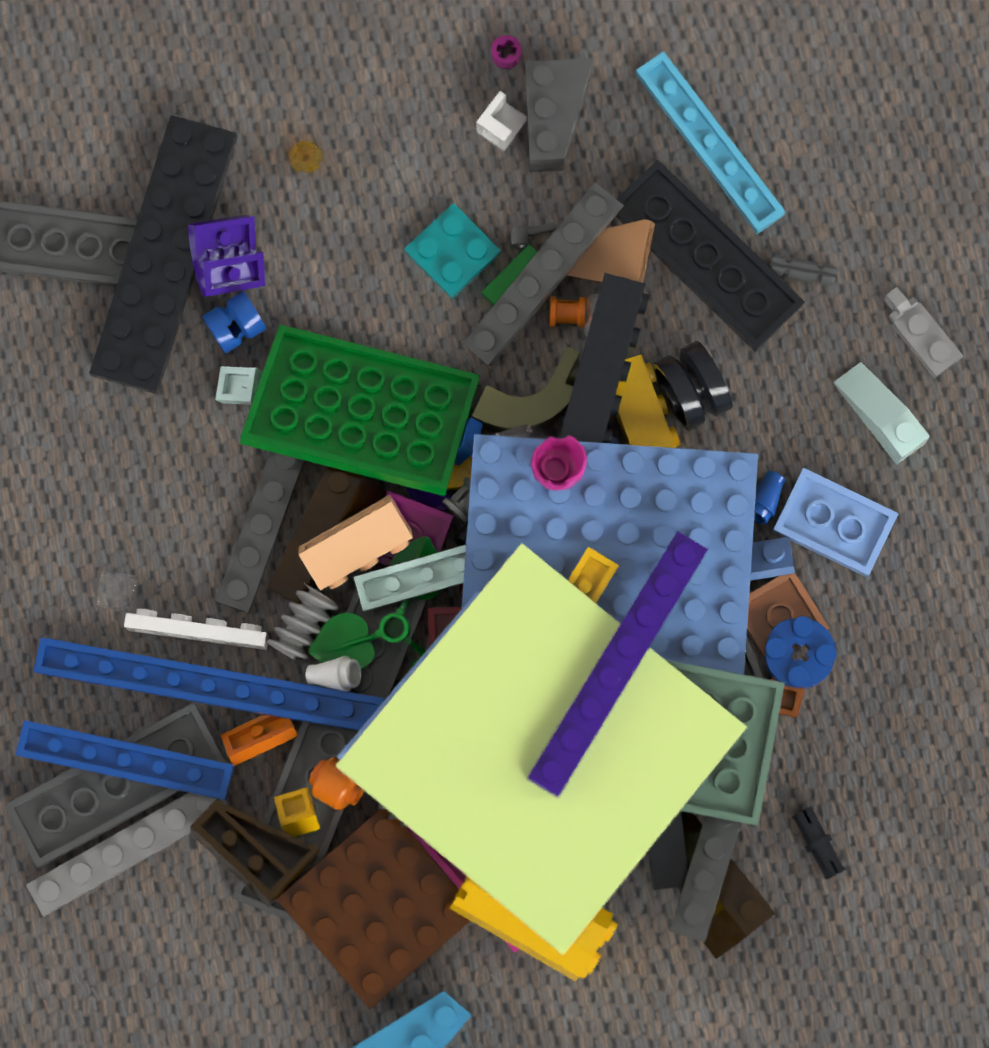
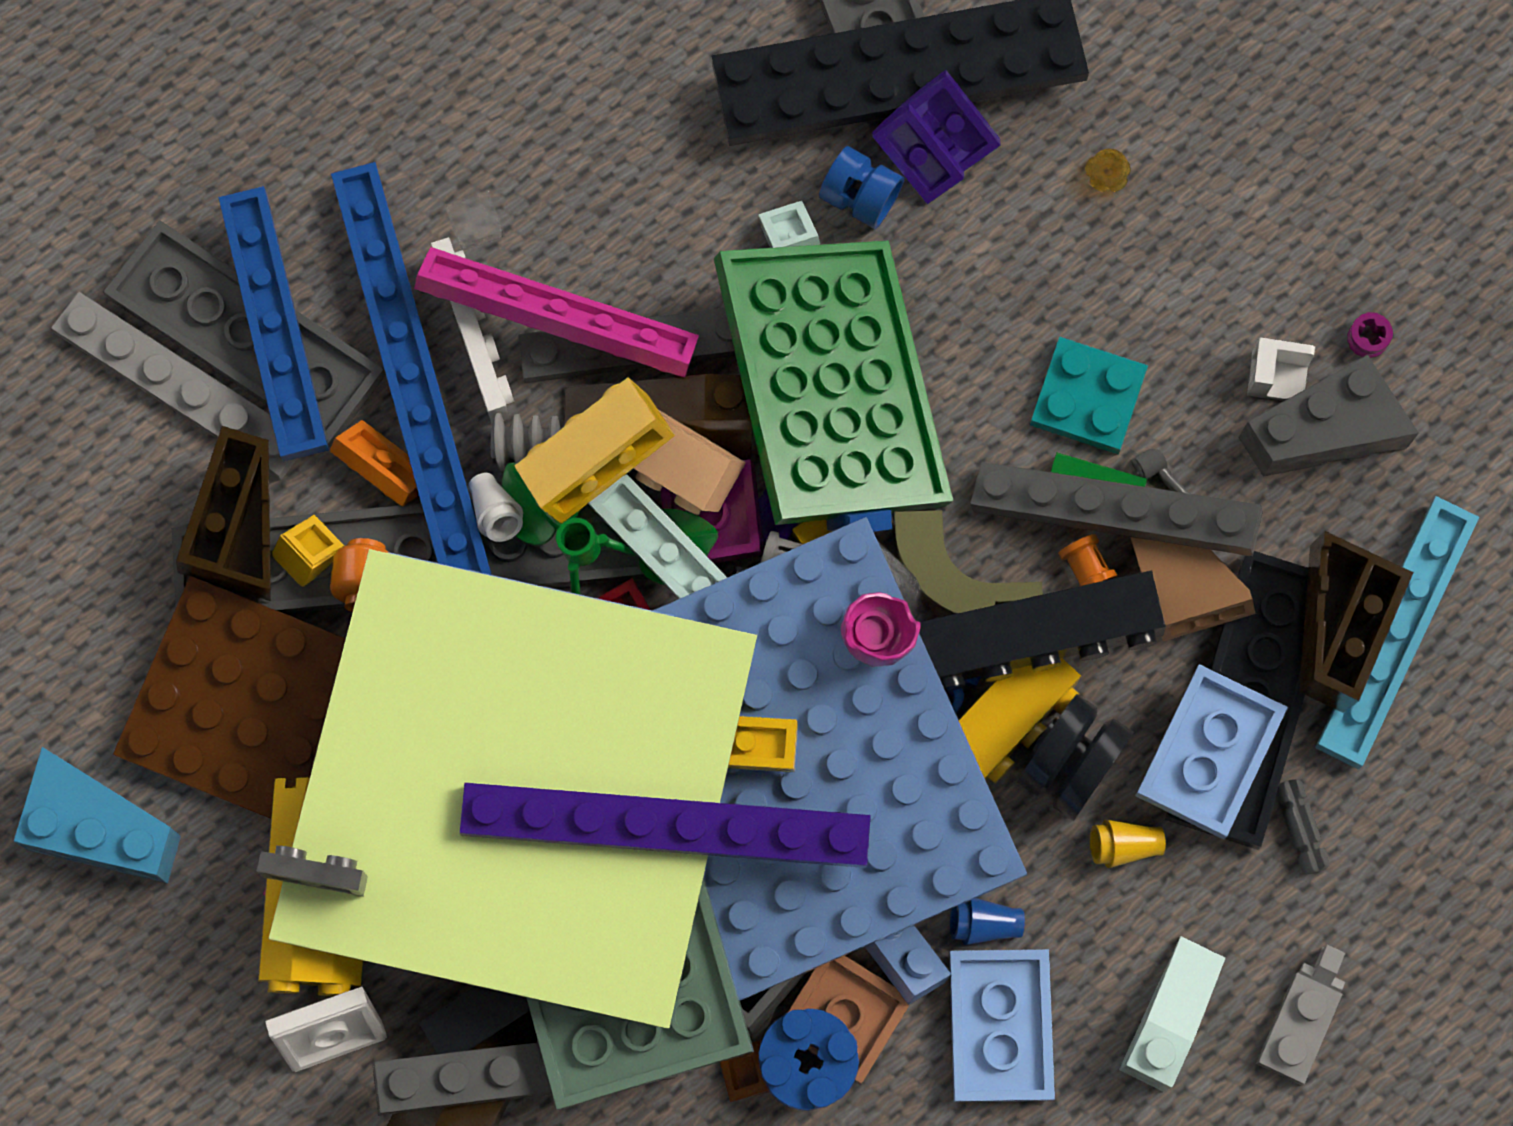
camera: 60 degrees right, 5 degrees down
none -> flat silver plate [256,845,368,897]
none -> white tile [265,987,387,1072]
none -> dark pink plate [414,247,699,378]
none -> yellow brick [514,377,675,523]
none -> yellow cone [1090,819,1166,868]
none -> light blue plate [1135,664,1288,839]
none -> dark brown wedge [1299,531,1414,713]

